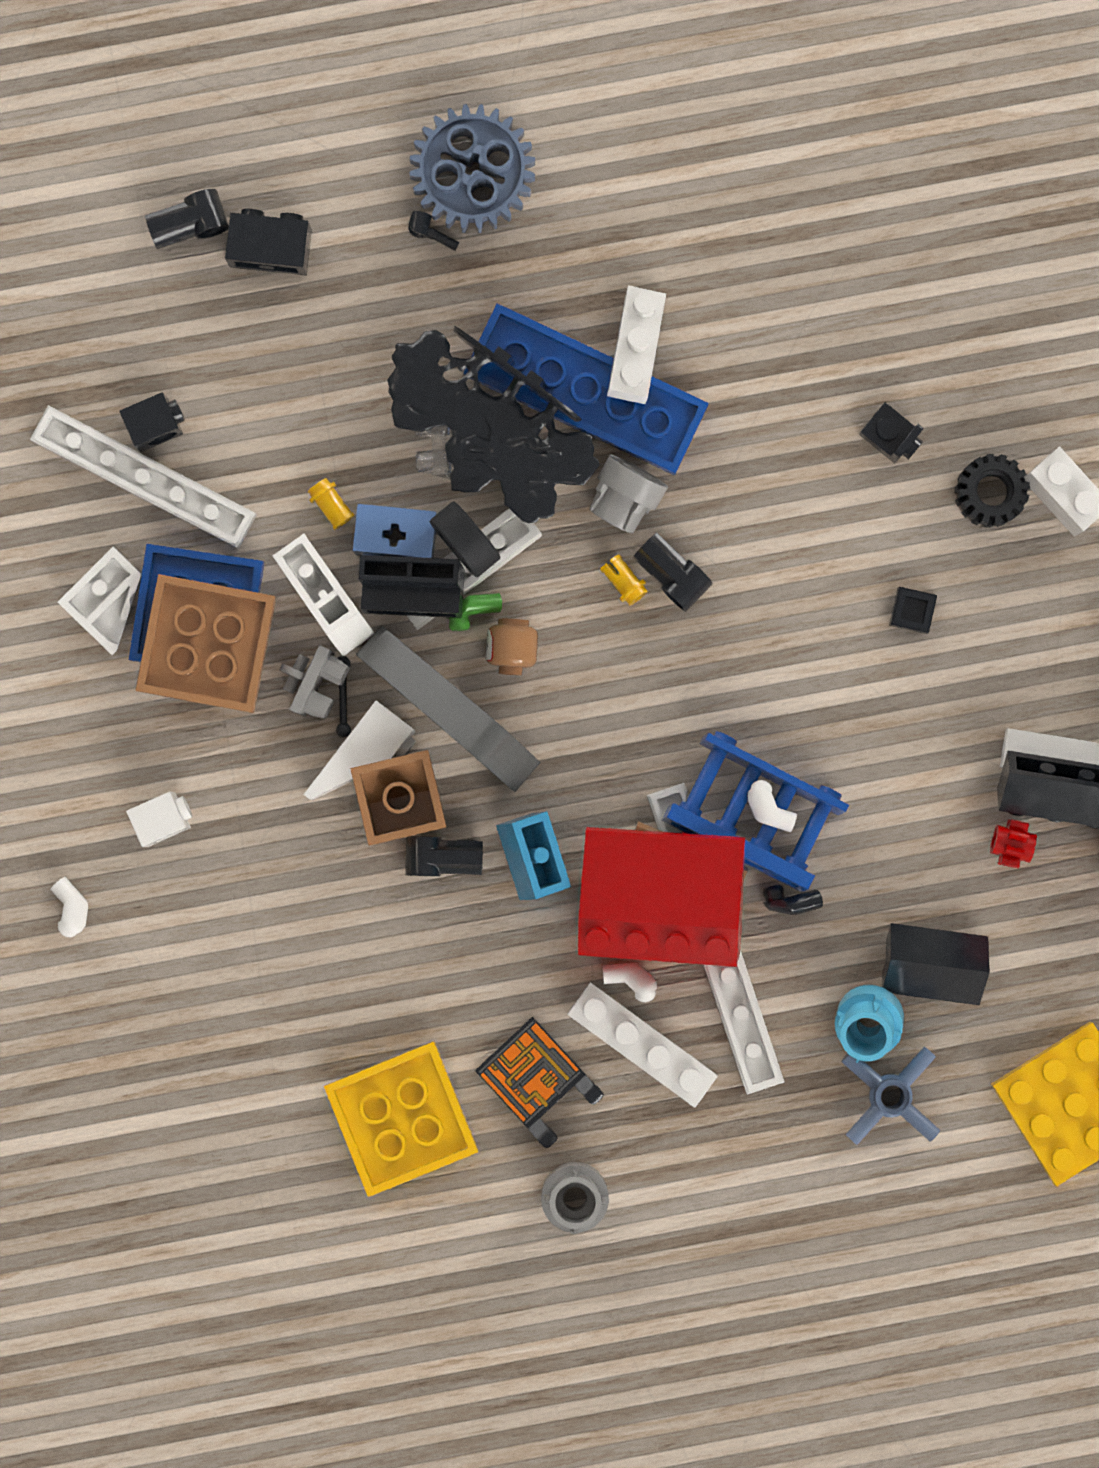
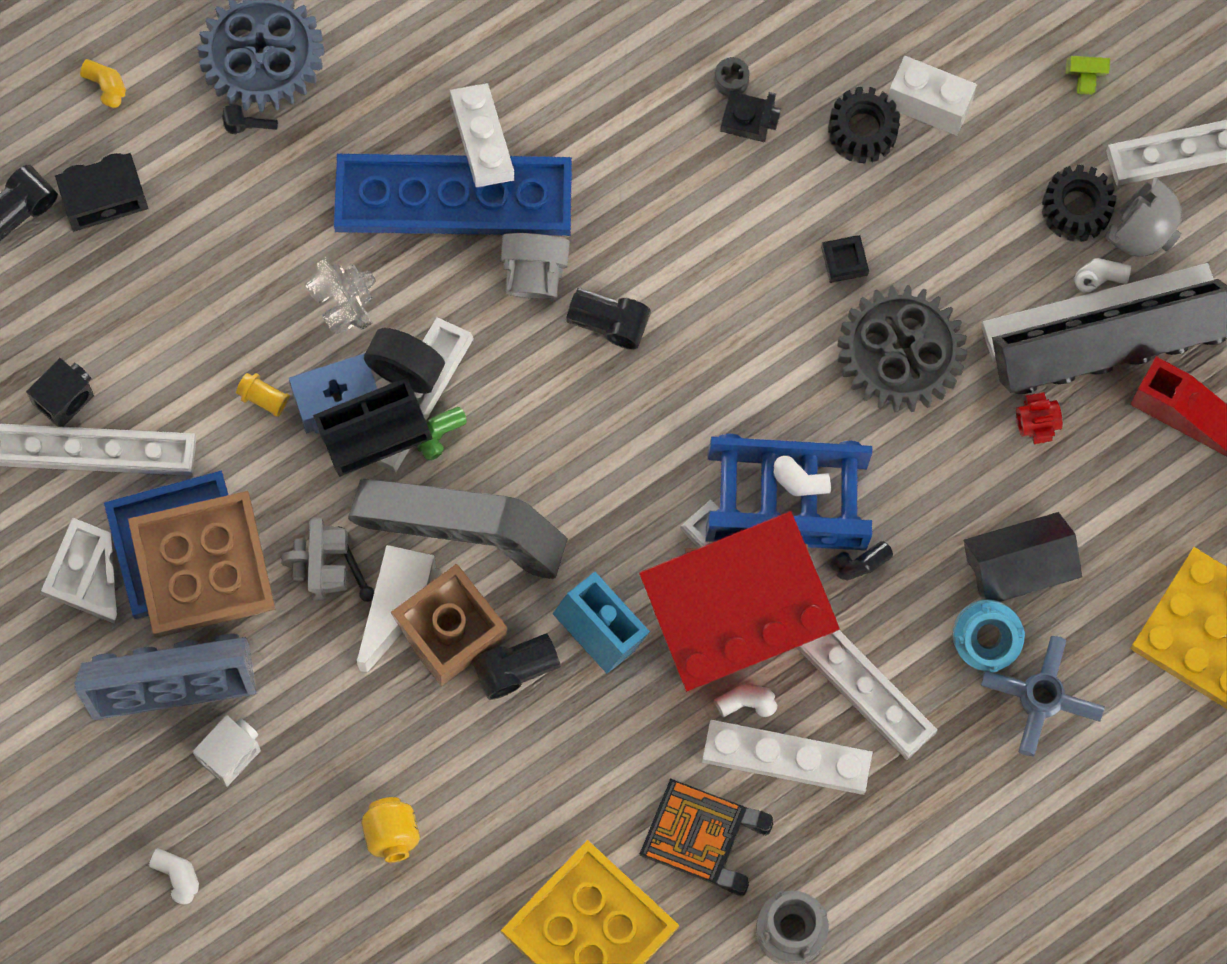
camera: 25 degrees left, 15 degrees down
white slope [273,534,374,656] -> none
black plant [387,326,600,524] -> none
medium nougat head [486,618,538,676] -> none
yellow pin [600,554,648,606] -> none
none -> sand blue slope [74,634,256,720]
none -> yellow arm [80,59,126,108]
none -> yellow head [361,797,420,863]
none -> dark grey bush [714,57,750,97]
none -> dark grey gear [837,285,967,412]

